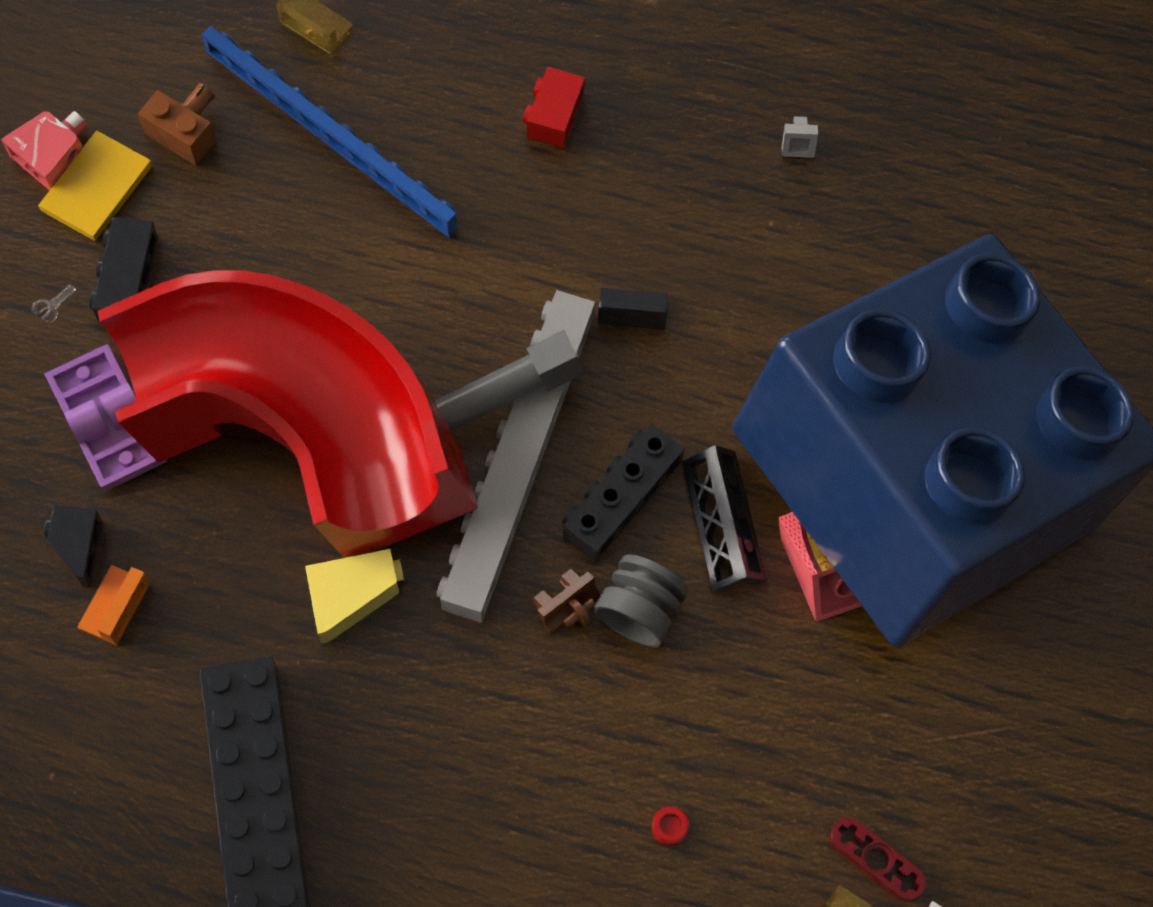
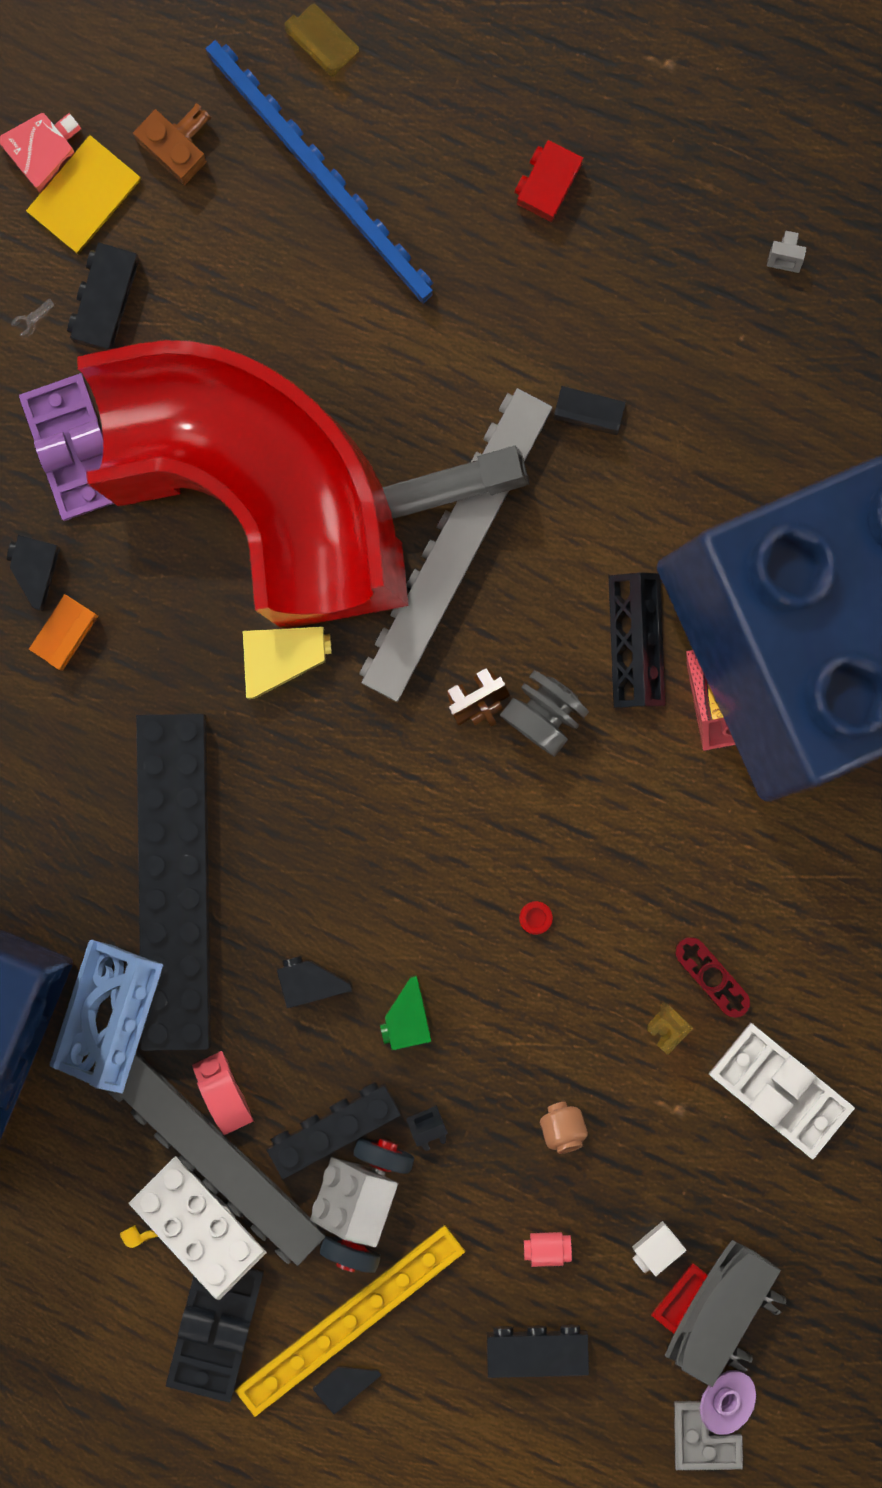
camera: 10 degrees right, 20 degrees up
black brick [562,424,685,563] -> none

